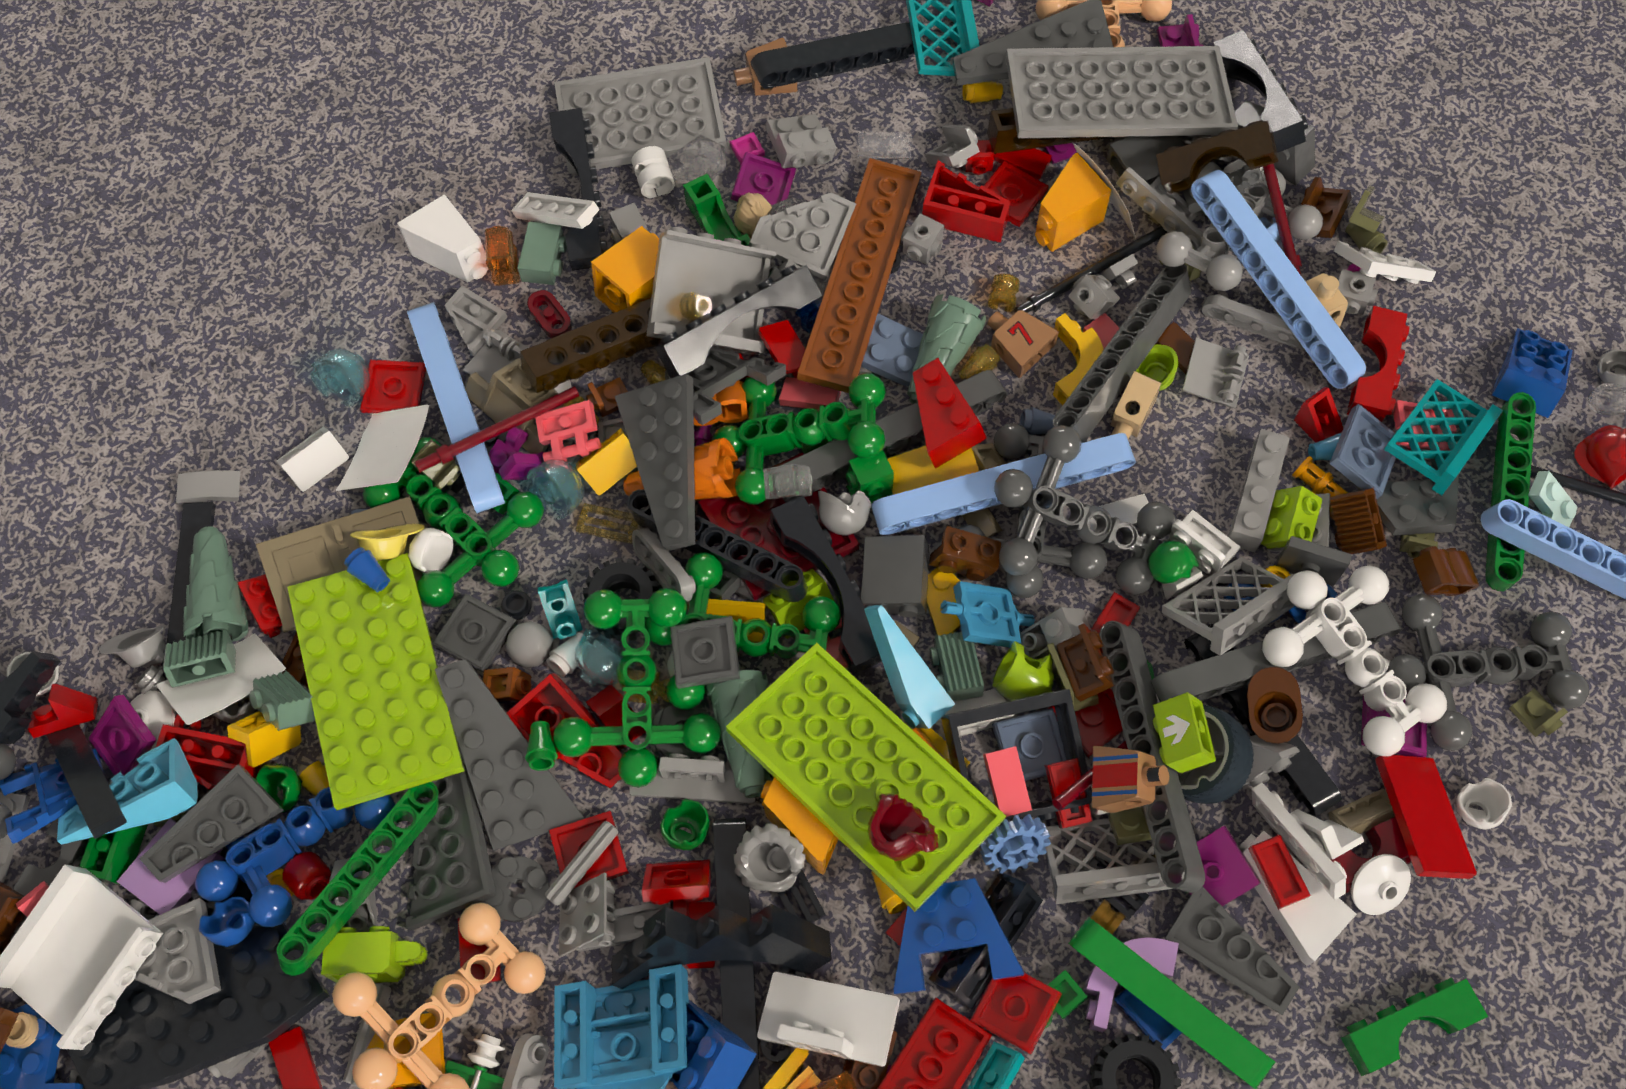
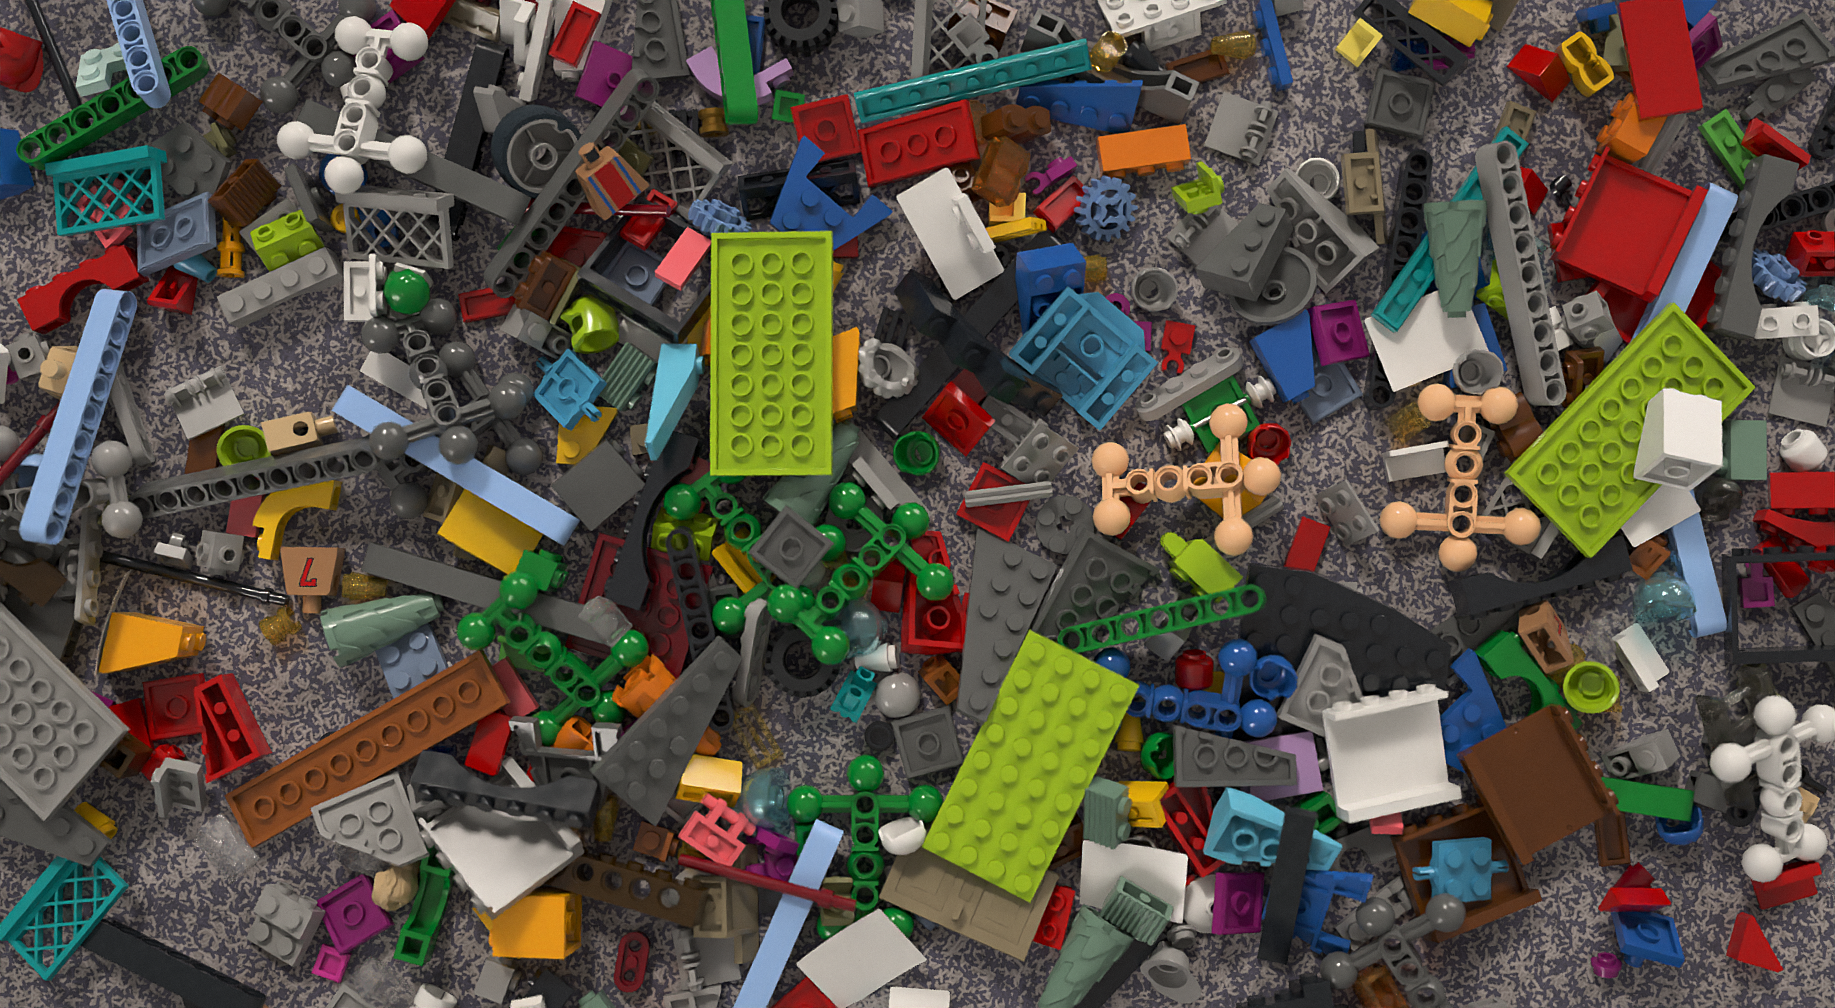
camera: 140 degrees left, 20 degrees up
tan tile [6,1012,39,1049] -> none
red slope [28,684,98,739] -> none
blue cone [344,547,390,592] -> none
light yellow piece [350,524,425,561] -> none
green cone [525,721,558,771] -> none
clear yellow cone [679,292,712,321] -> none
light grey helmet [818,491,871,535] -> none
dark red hair [868,793,939,861] -> none
light grey brick [901,214,944,265] -> none
red wedge [913,358,987,469] -> none
reddish brown bracket [929,526,1001,581] -> none
sand blue cone [1019,407,1055,435] -> none
lime brick [1153,692,1216,773] -> none
reddish brown piece [1247,667,1303,744] -> none

